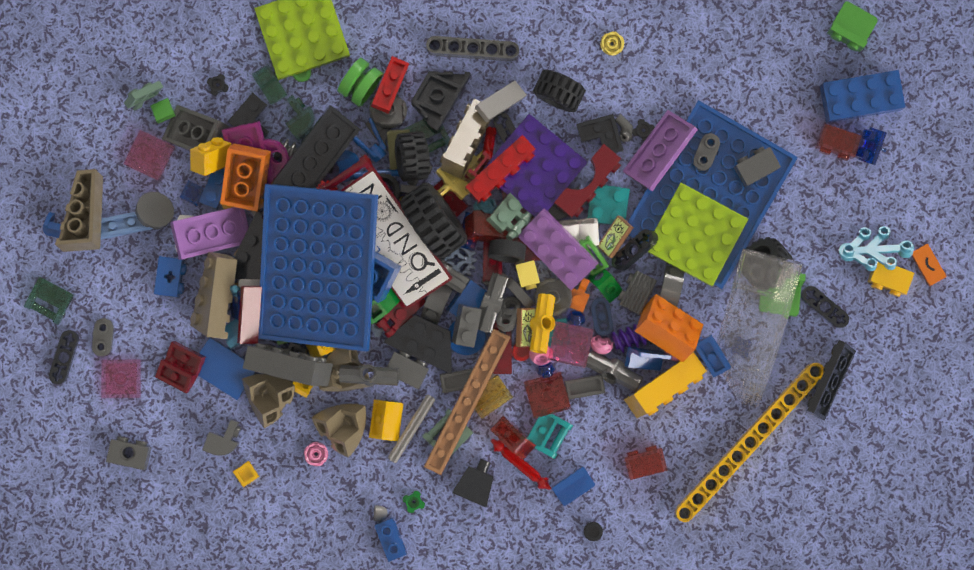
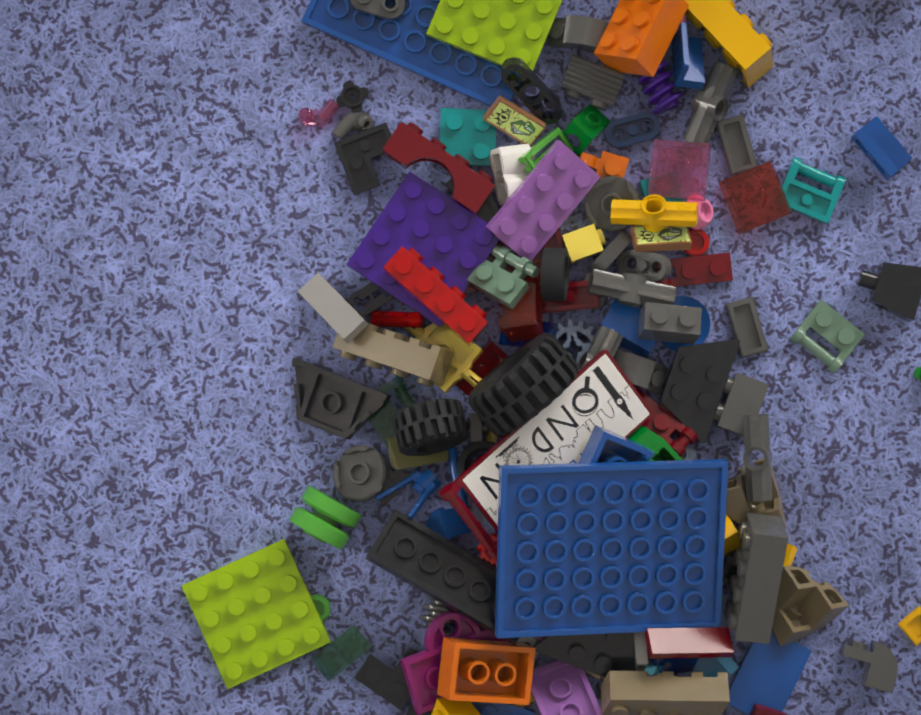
camera: 100 degrees left, 0 degrees up
clear green brick [285,95,315,141] -> none
bright pink plate [304,442,328,466] -> none
dark tan brick [312,404,366,458] -> none
yellow panel [369,399,403,441] -> none
red plate [371,56,409,114] -> none
light grey axle [388,395,435,463] -> none
medium nougat tile [424,329,511,475] -> none
dark grey beam [426,36,519,61] -> none
dark red piece [462,151,491,183] -> none
medium azure plate [473,198,497,218] -> none
clear yellow panel [475,375,513,419] -> none
clear red brick [490,416,536,460] -> none
red wheel [491,439,551,490] -> none
black tyre [533,70,586,112] -> none
clear blue plate [537,362,556,378] -> none
clear blue plate [566,310,586,327] -> none
bright pink plate [590,335,613,355] -> none
light yellow plate [600,31,624,56] -> none
medium lavender plate [623,110,698,191] -> none
clear red brick [623,445,668,480] -> none
none -> clear pink arm [298,99,340,127]

